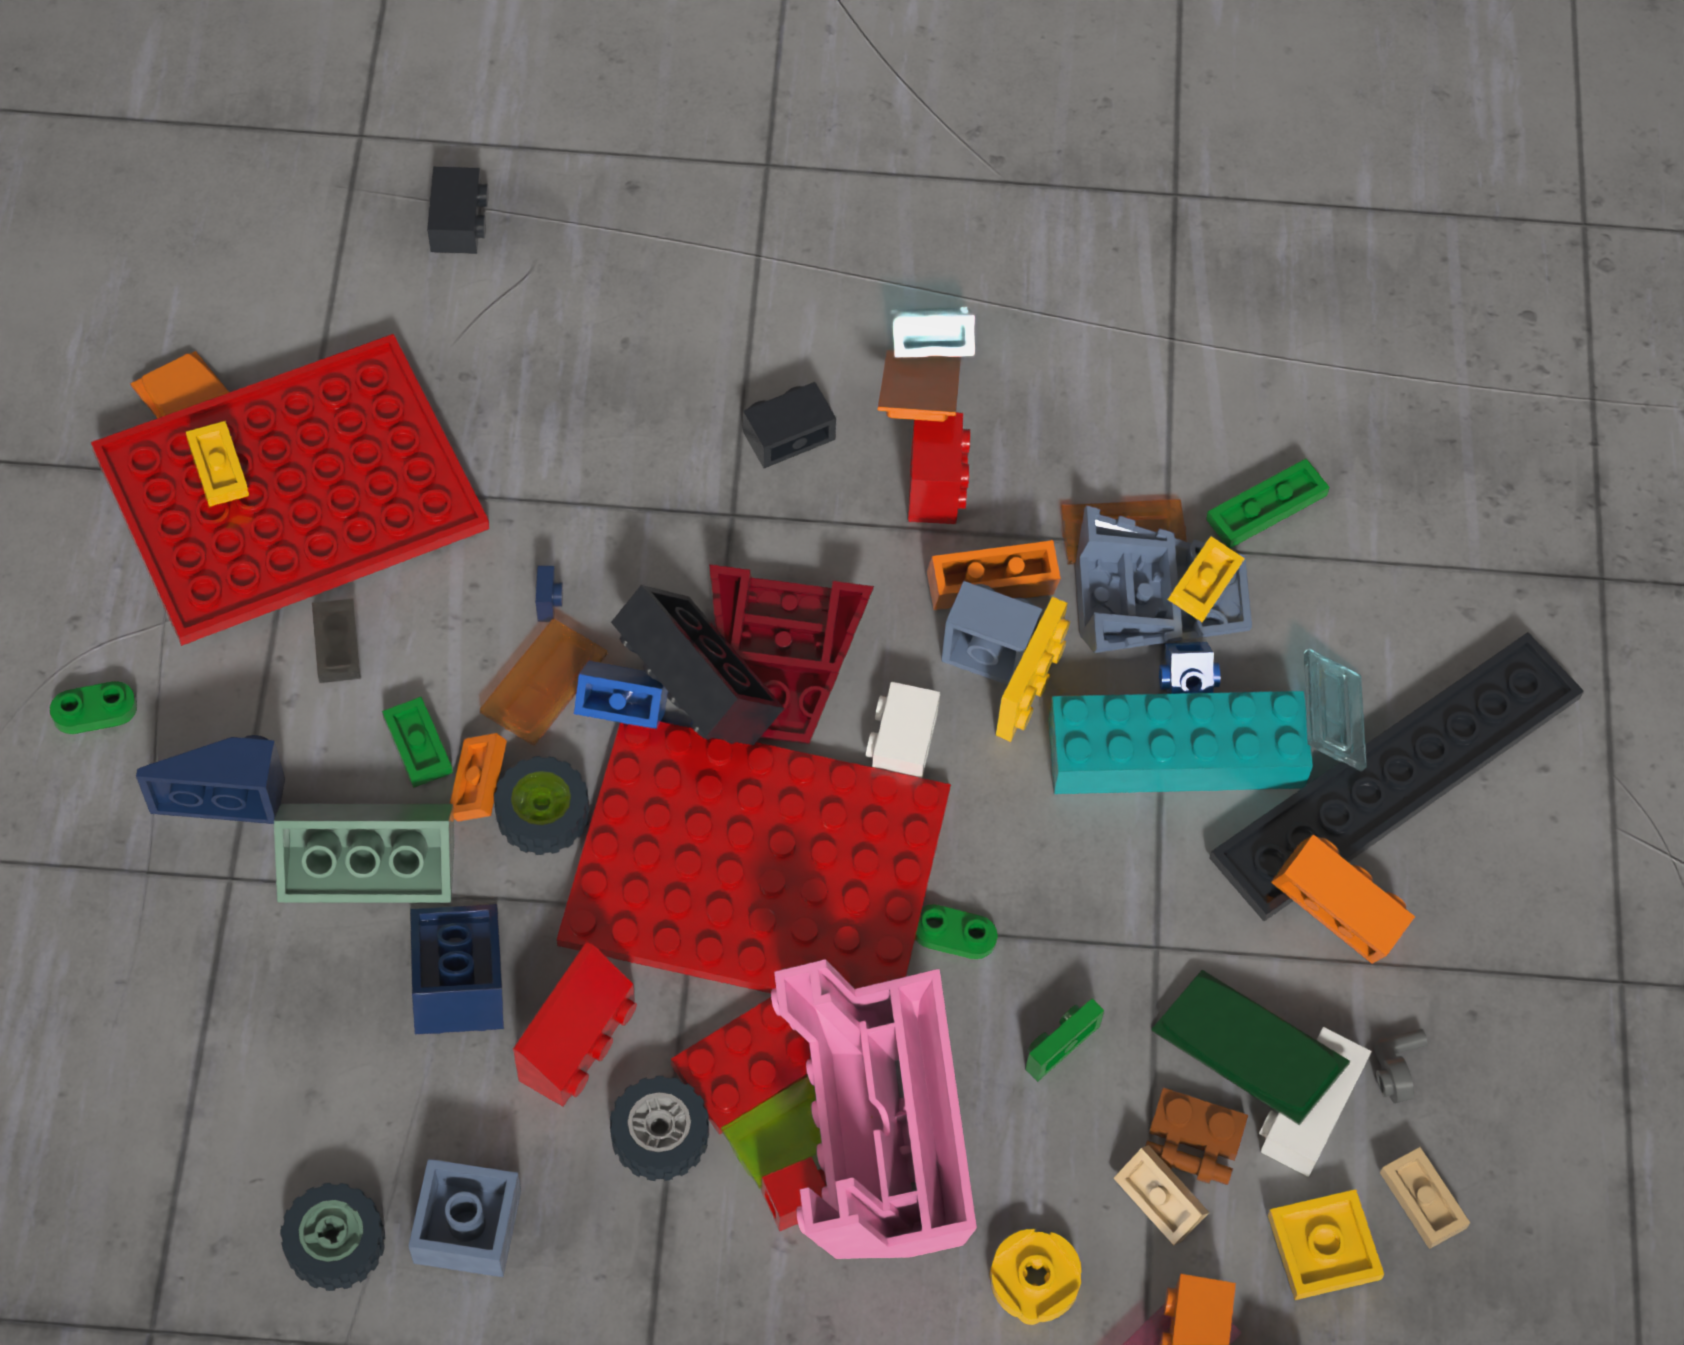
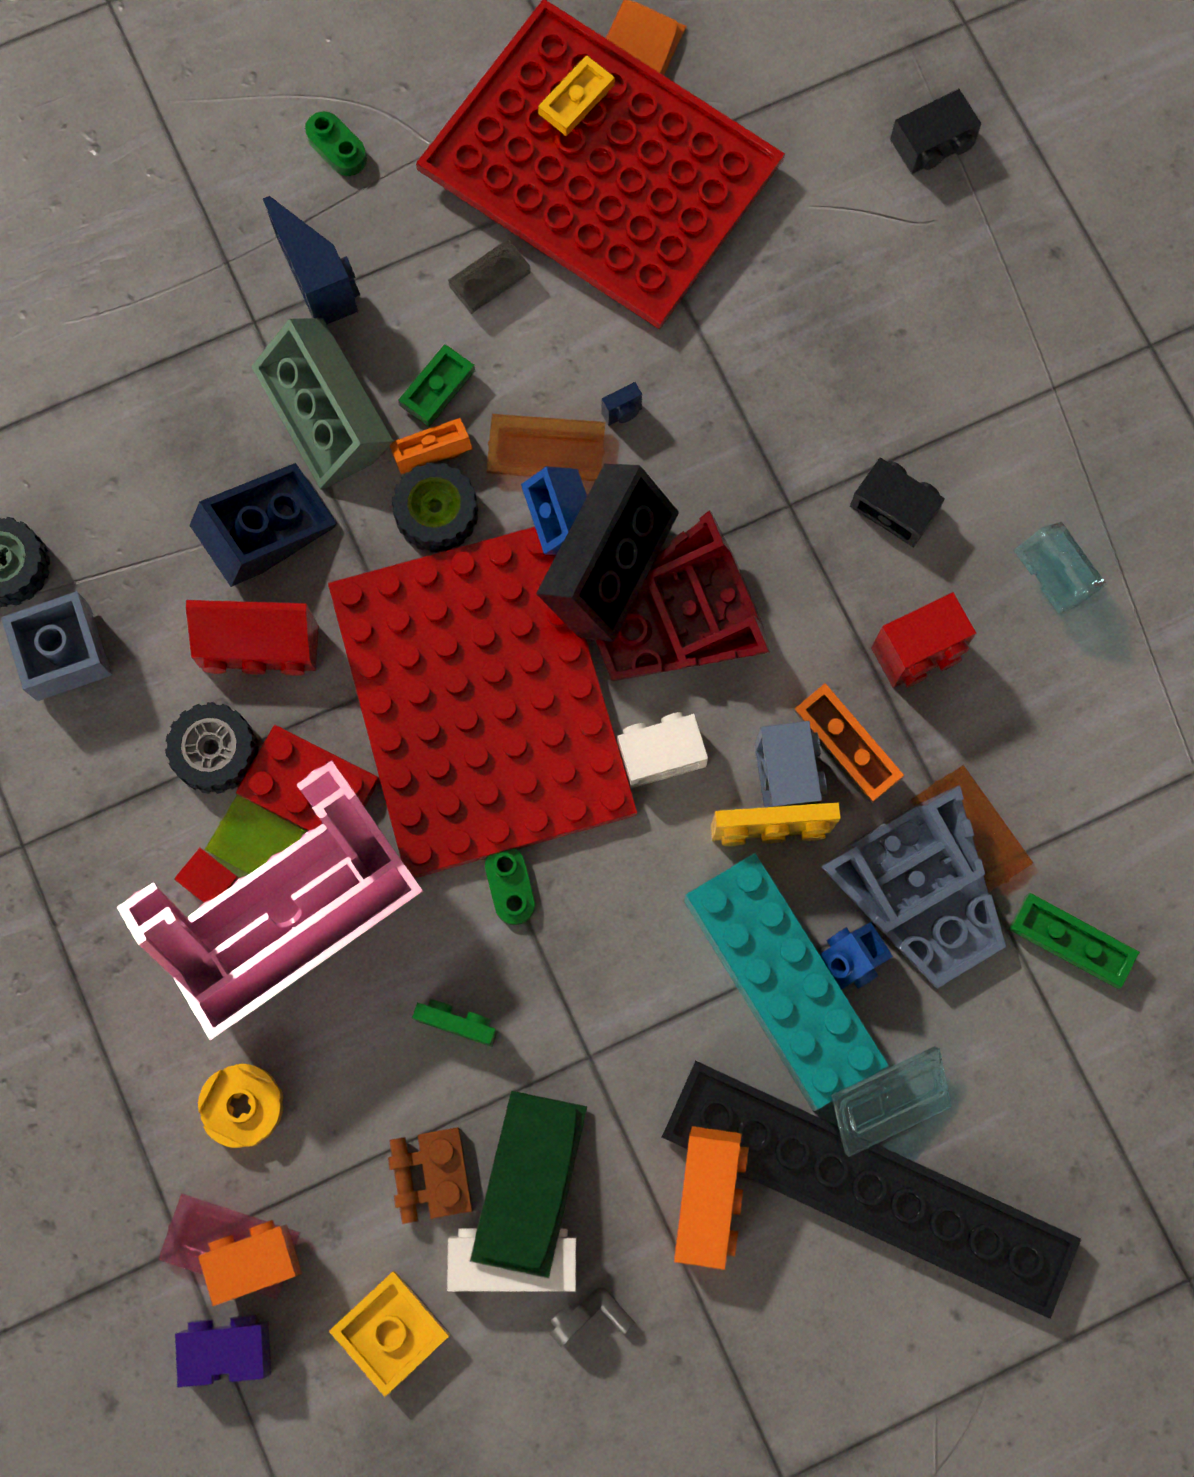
camera: 65 degrees right, 15 degrees up
orange piece [878,350,961,421] -> none
tan plate [1114,1145,1209,1245] -> none
yellow plate [1167,536,1245,622] -> none
tan plate [1380,1147,1470,1249] -> none

